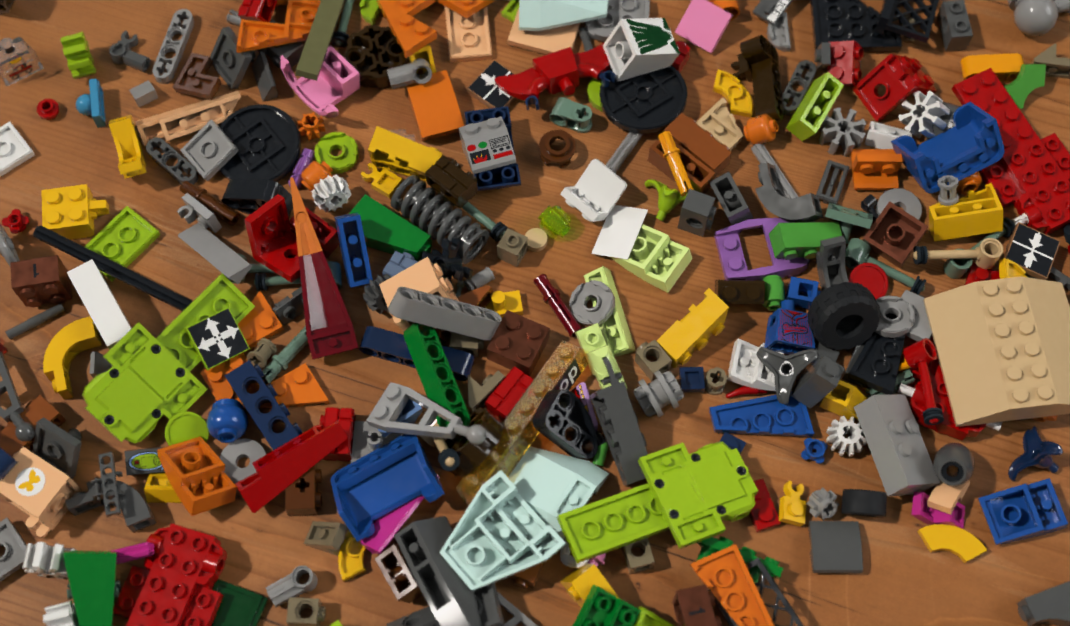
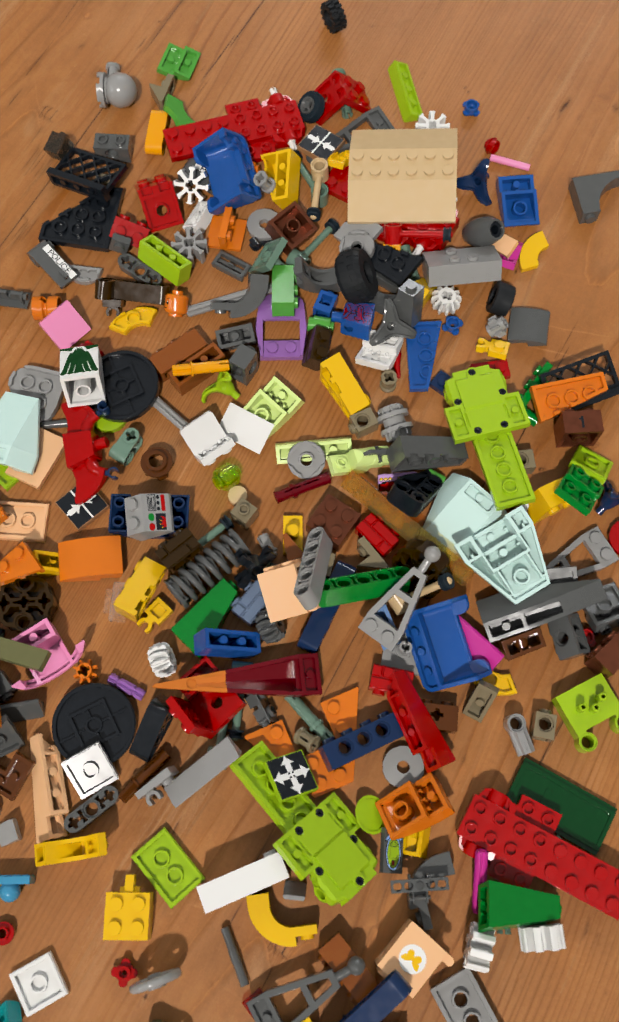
camera: 80 degrees left, 5 degrees up
copper brick [10,255,72,307] -> none
dark grey tile [32,417,82,479] -> none
black axle [33,226,192,311] -> none
blue piece [206,399,248,443] -> none
orange head [301,161,333,191] -> none
lime tile [314,132,359,174] -> none
light grey piece [387,58,432,89] -> none
dark blue plate [679,367,705,393] -> none
tan wing [696,98,743,151] -> none
red piece [848,263,888,299] -> none

